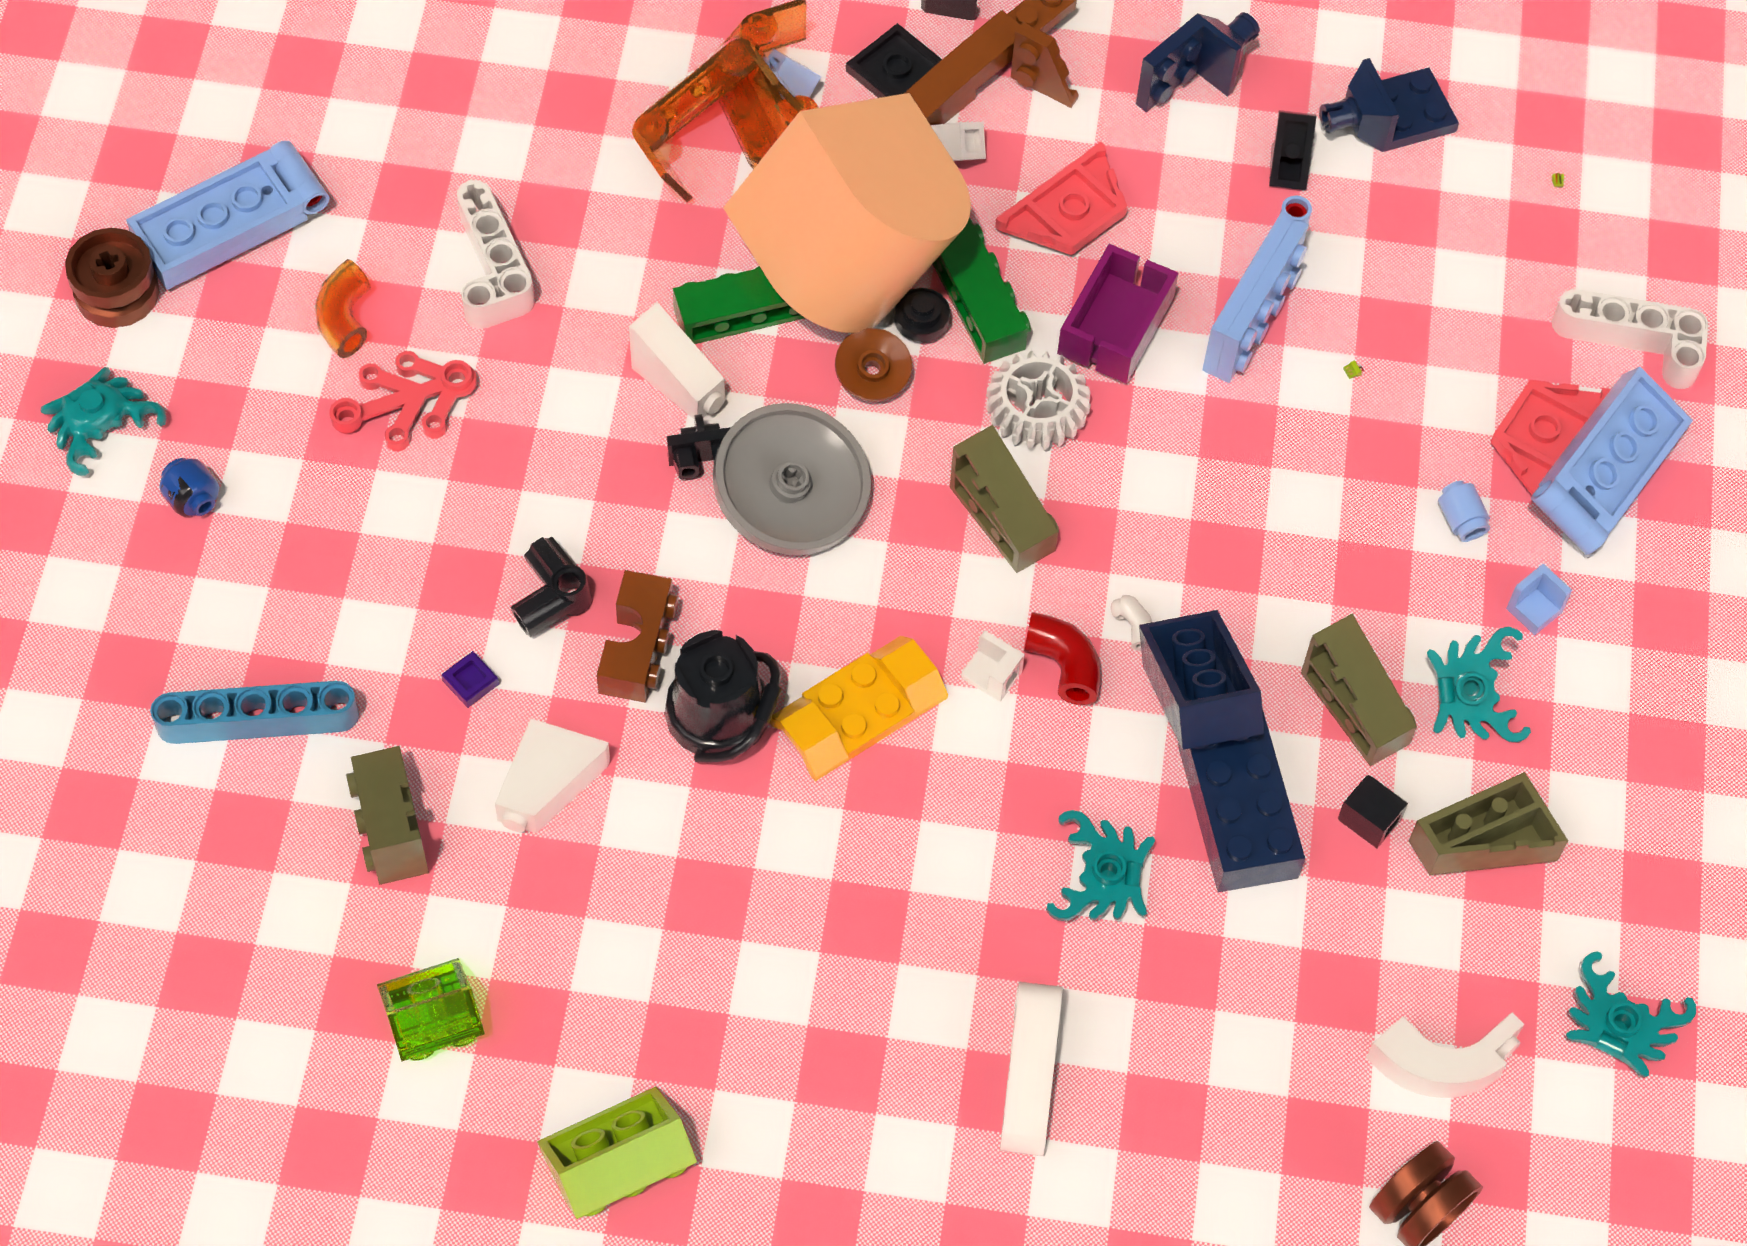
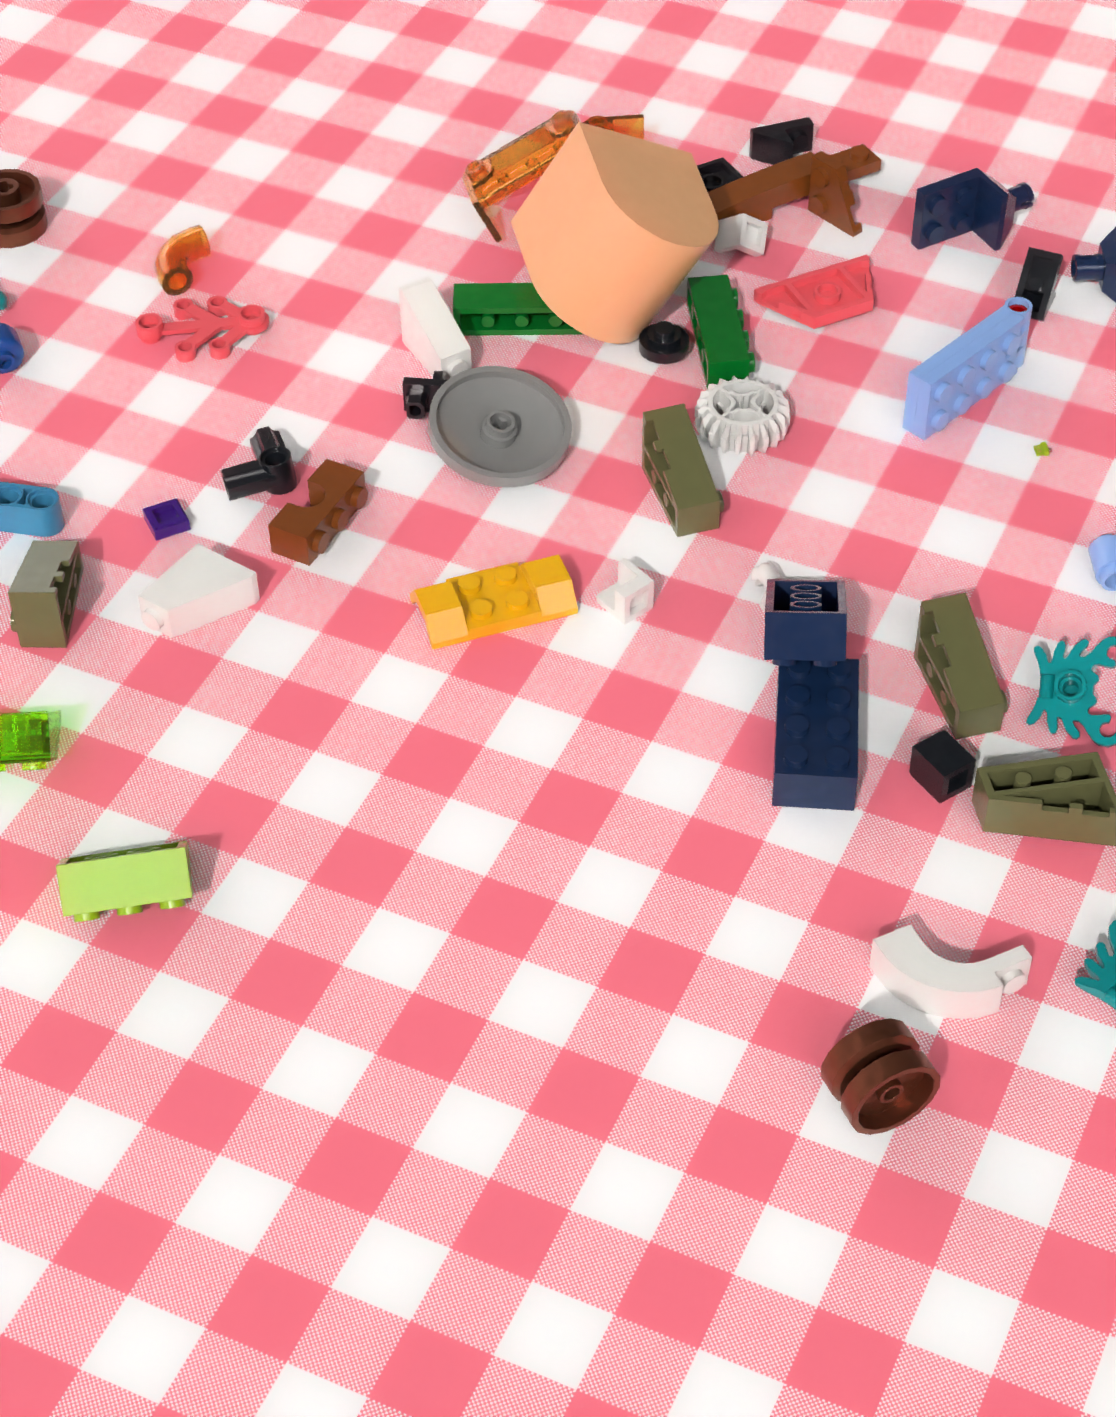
camera: 20 degrees right, 15 degrees down
light blue hinge [126,141,330,290] -> none
beam [457,180,534,329] -> none
black piece [664,630,781,763] -> none
dark orange dish [835,328,912,401] -> none
white beam [1000,981,1063,1156] -> none
red cylinder [1024,612,1101,705] -> none
teal animal [1046,810,1155,921] -> none
magenta piece [1057,243,1179,384] -> none

